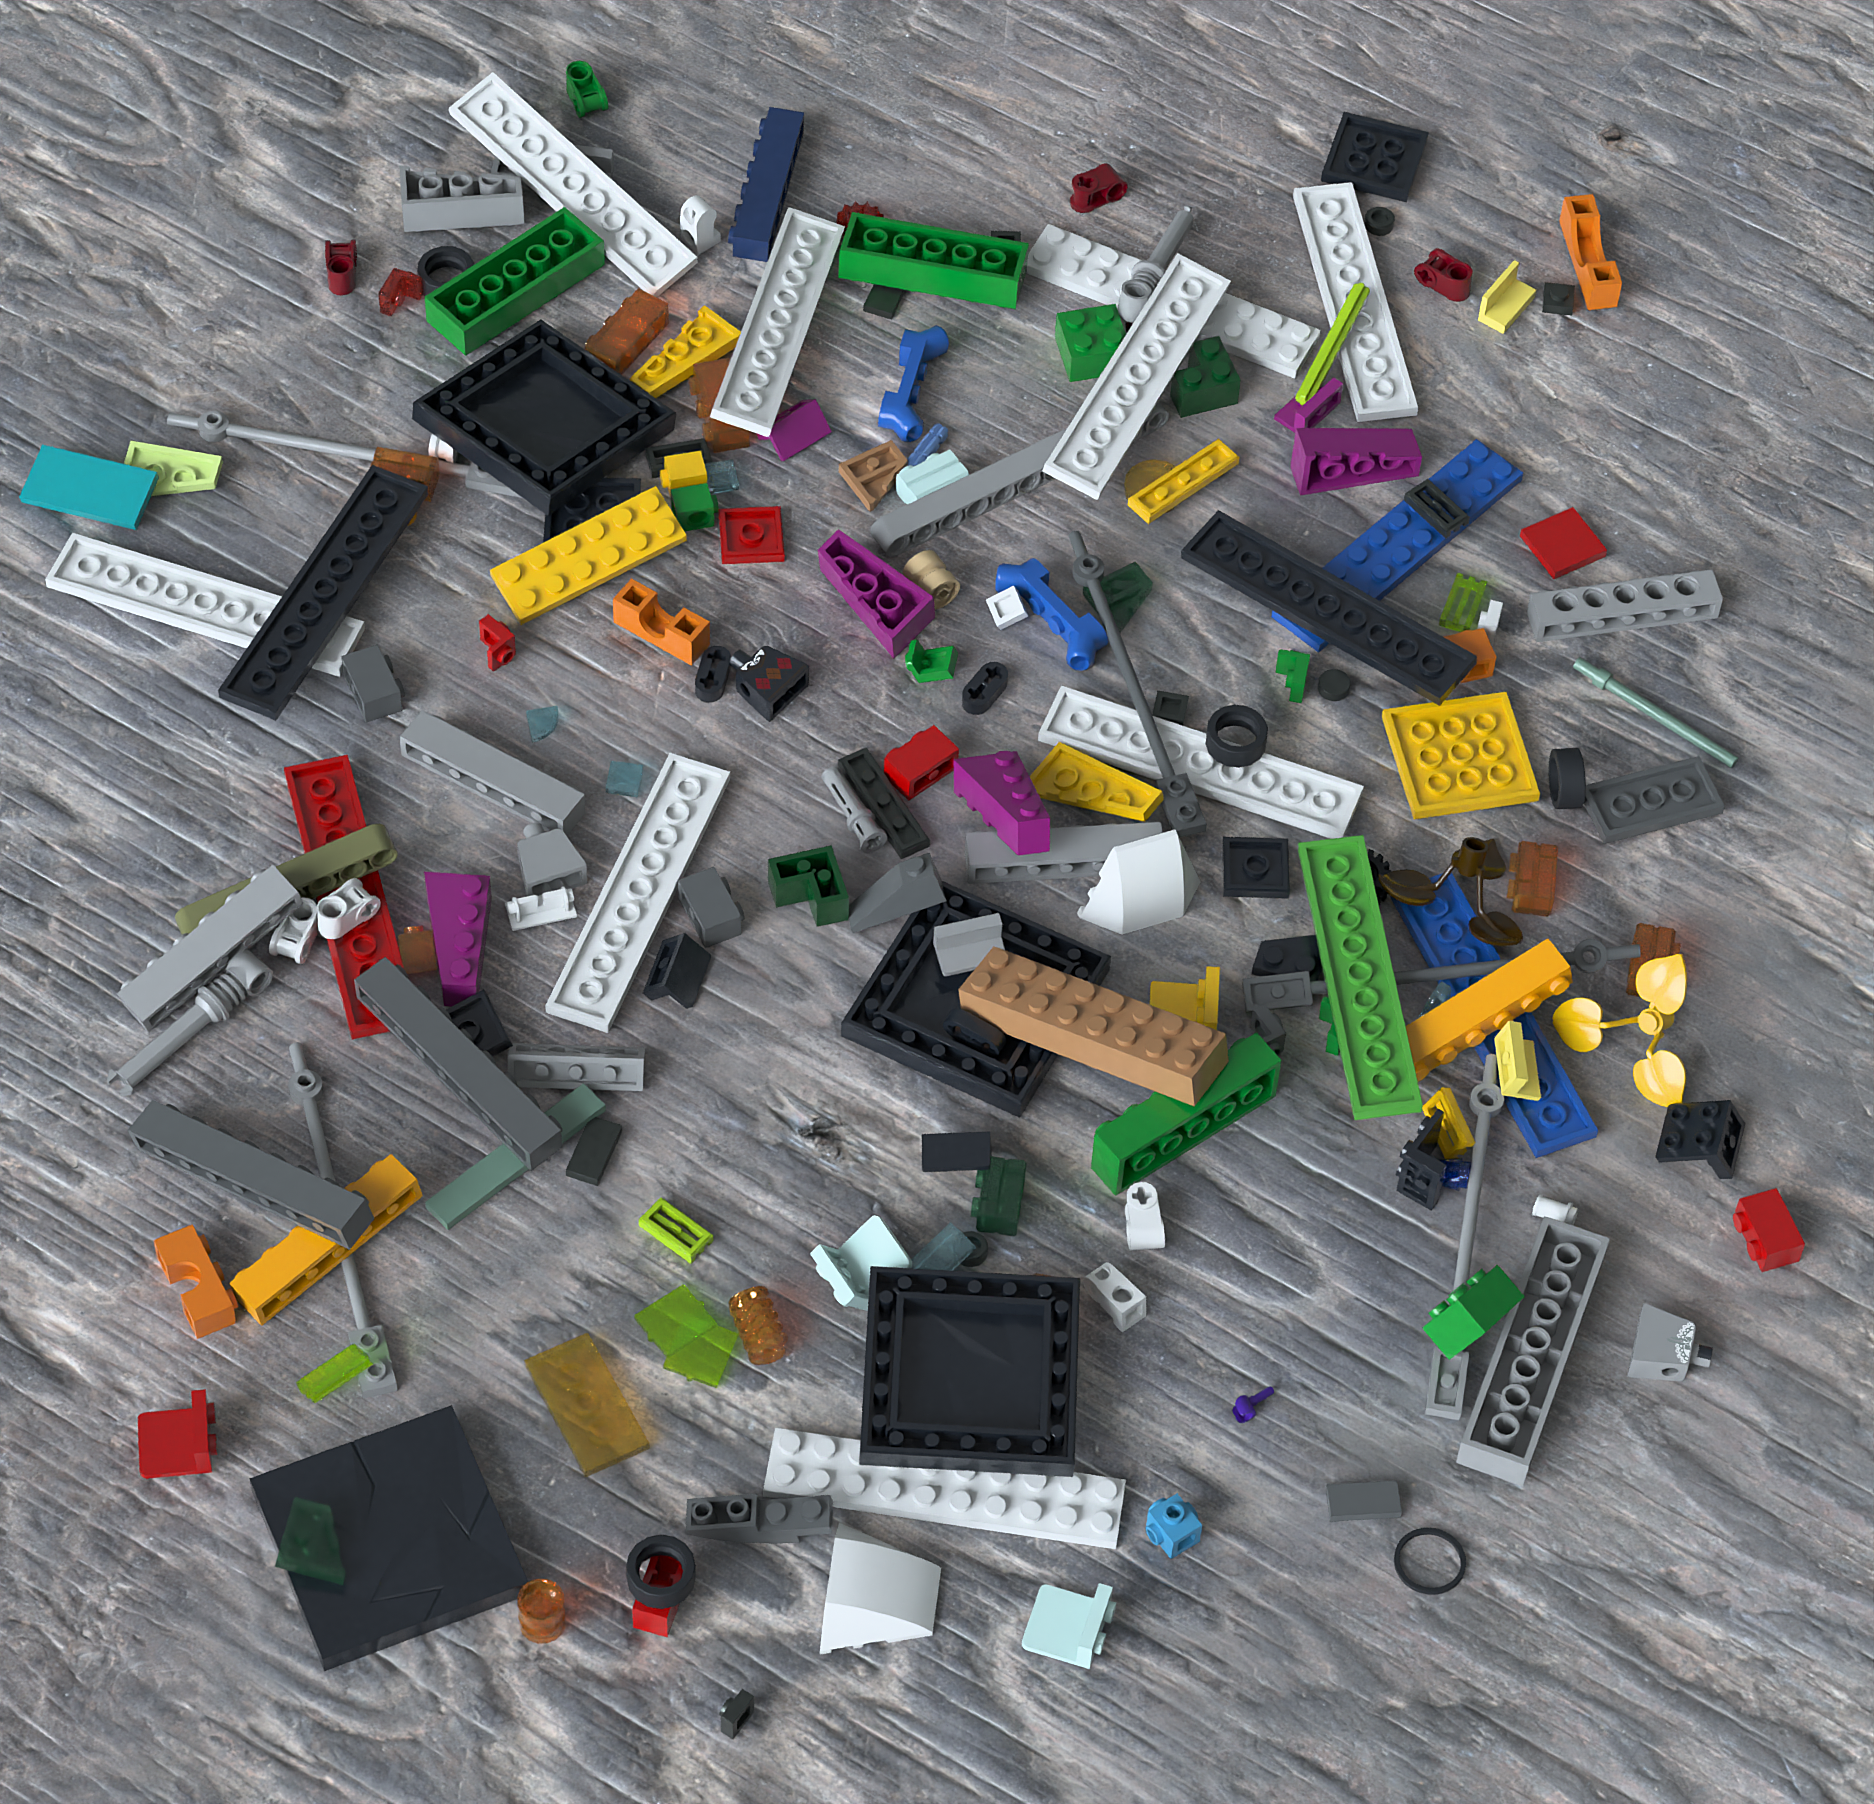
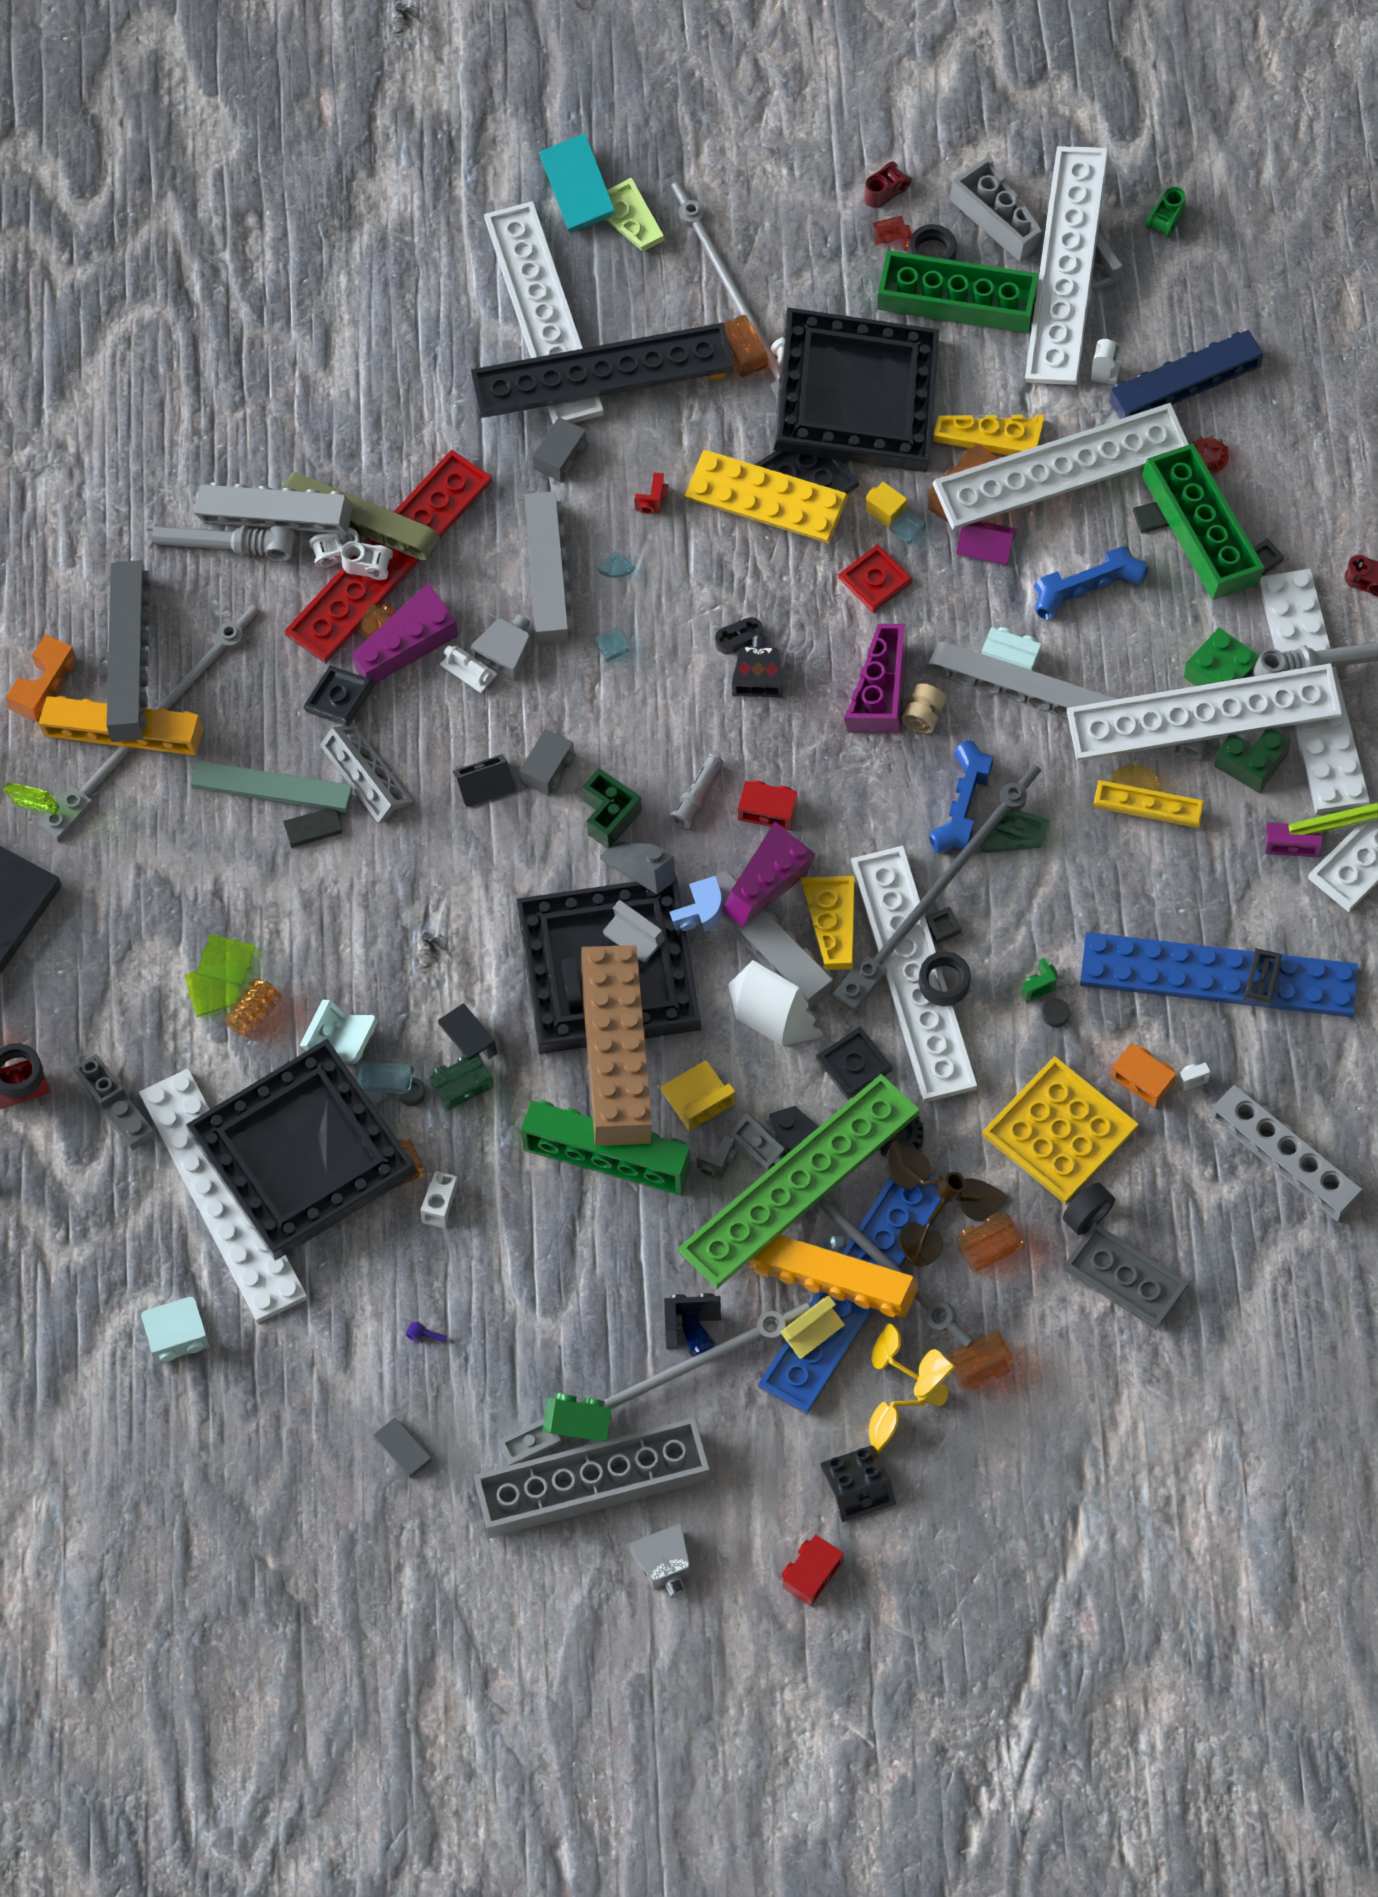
camera: 60 degrees right, 10 degrees up
dark grey brick [354,957,563,1171] -> none
clear yellow tile [524,1332,650,1477] -> none
white plate [545,753,730,1033] -> none
clear orange brick [585,288,669,375] -> none
orange arch [613,578,710,666] -> none
lime tile [639,1197,713,1264] -> none
pearl dark grey tile [645,438,713,478] -> none
green brick [671,483,719,532] -> none
white wedge [820,1523,941,1654] -> none
medium nougat wing [838,440,908,512] -> none
pearl dark grey tile [838,747,930,859] -> none
green bracket [905,639,958,683] -> none
medium blue axle [907,423,948,467] -> none
black beam [962,662,1008,715] -> none
white plate [986,586,1028,630] -> none
white piece [1125,1182,1165,1251] -> none
dark azure brick [1145,1493,1202,1559] -> none
black plate [1181,510,1477,706] -> none
magenta wedge [1290,428,1422,496] -> none
black piece [1394,1528,1466,1595] -> none
yellow tile [1422,1087,1475,1163] -> none
clear neon green tile [1439,573,1488,632] -> none
red tile [1520,507,1607,579] -> none
white pin [1532,1195,1578,1225] -> none
sand green bar [1573,657,1739,768] -> none
none -> light blue brick [670,876,724,932]

